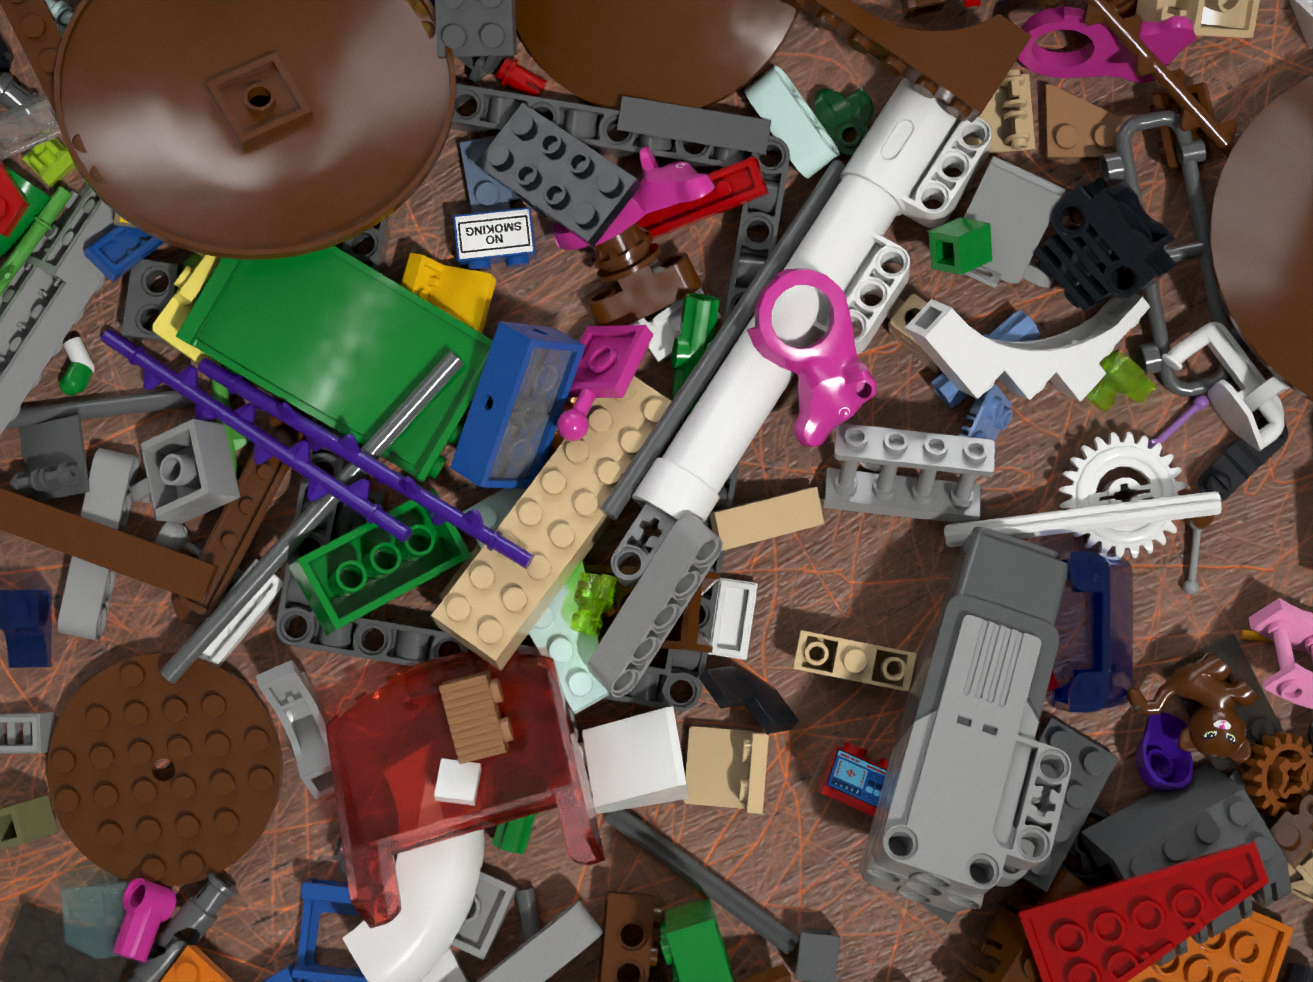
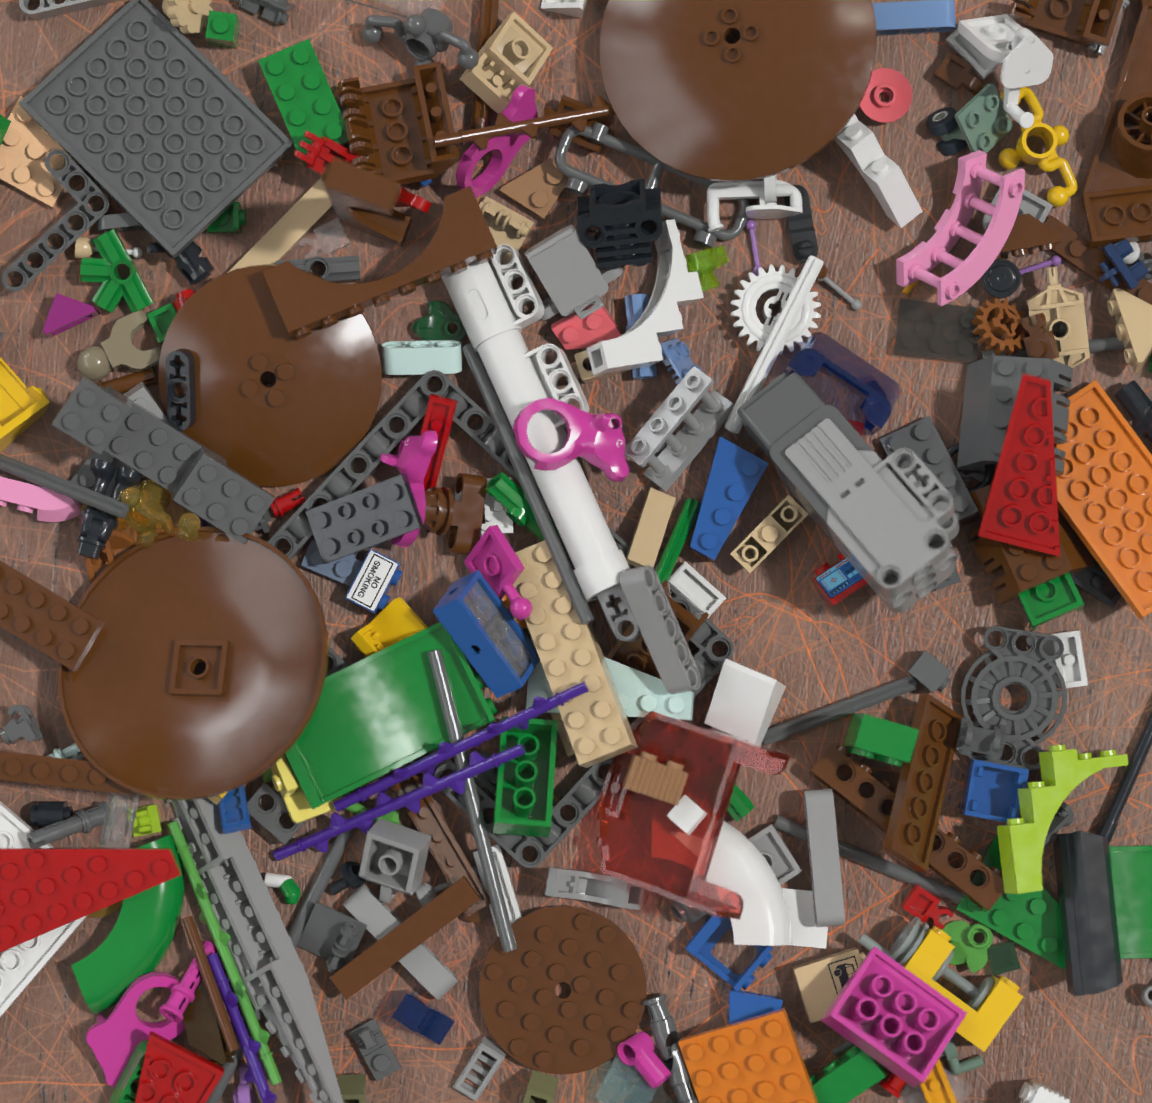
camera: 65 degrees left, 0 degrees up
clear neon green piece [569,573,618,636] -> none
dark grey sticker [617,96,771,154] -> none
tan bracket [684,726,769,814] -> none
black tile [700,666,799,734] -> none
green brick [929,217,993,275] -> none
reddish brown animal [1126,653,1259,763] -> none
dark purple cap [1136,712,1193,791] -> none
none -> black plate [328,861,365,896]
none -> coral wing [551,304,623,350]
none -> green axle [655,498,700,584]
none -> blue wedge [689,436,769,562]

